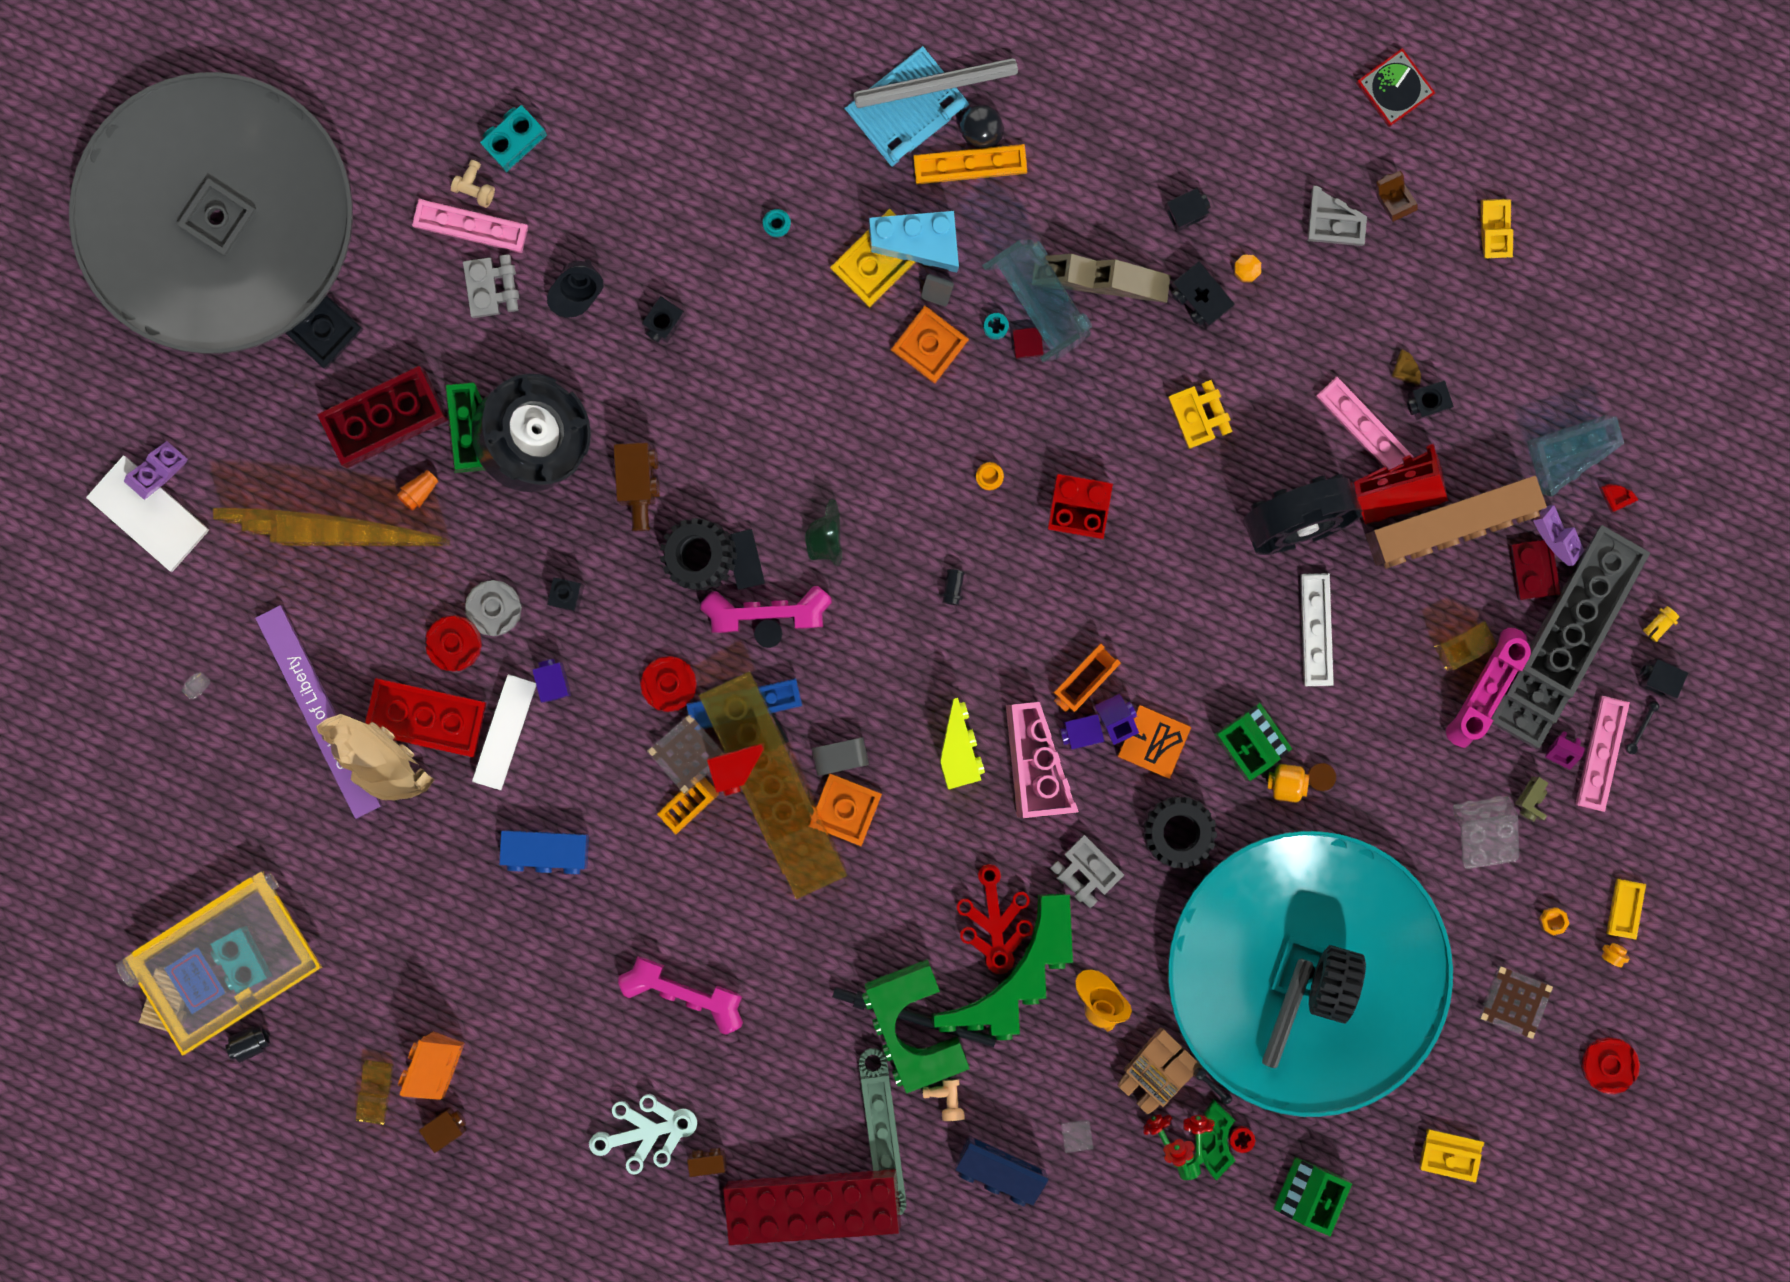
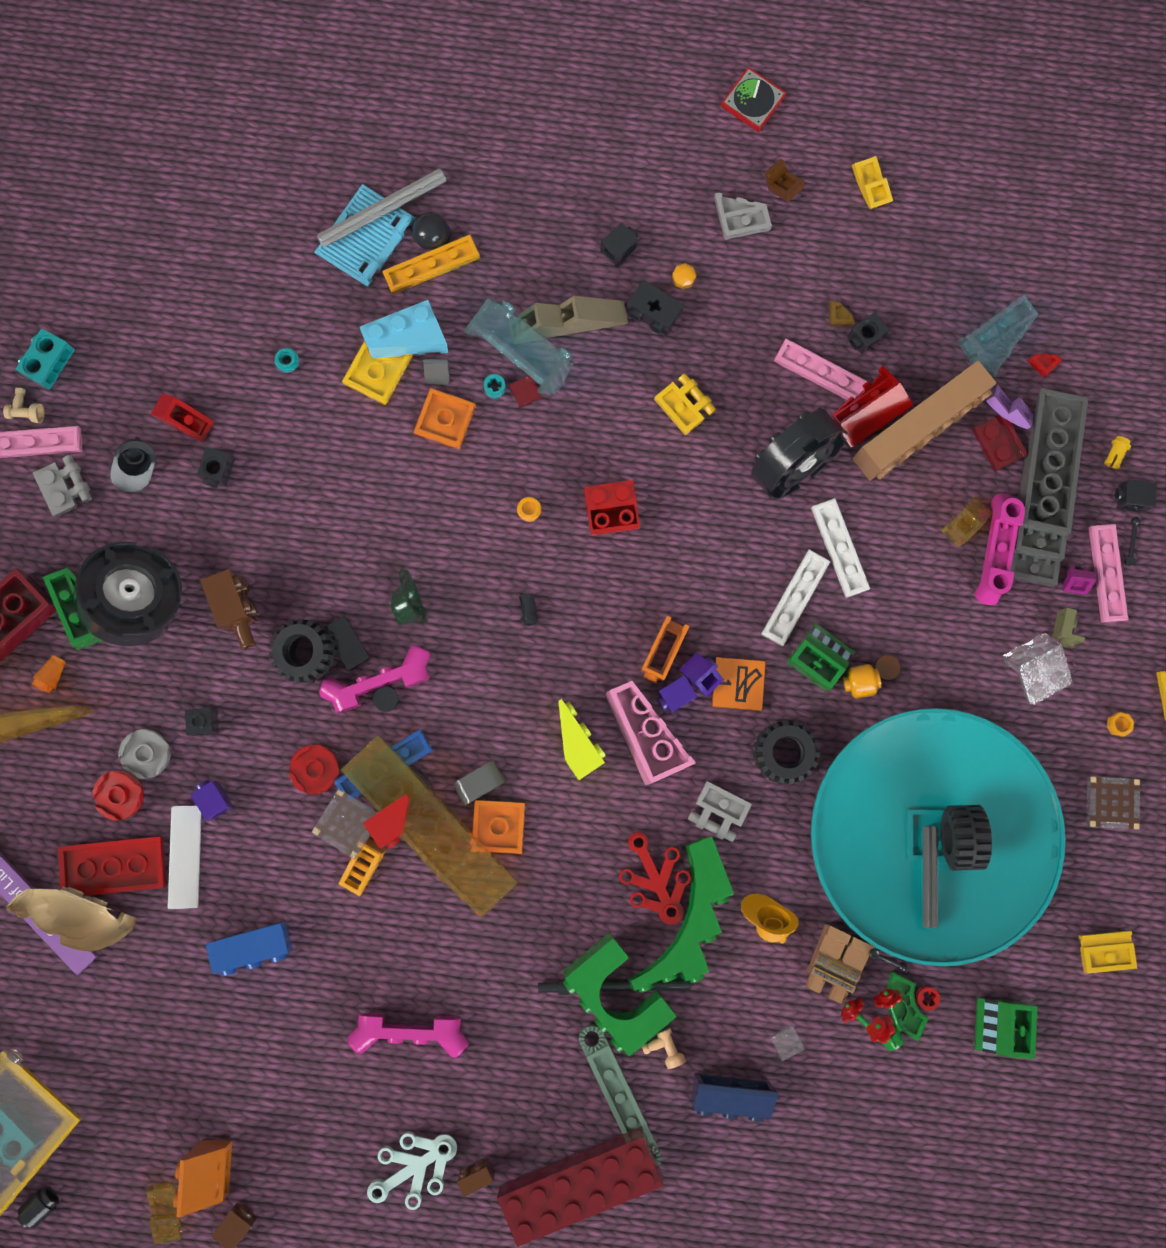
camera: 20 degrees left, 5 degrees down
none -> red slope [150,393,214,443]
none -> white tile [761,549,830,646]

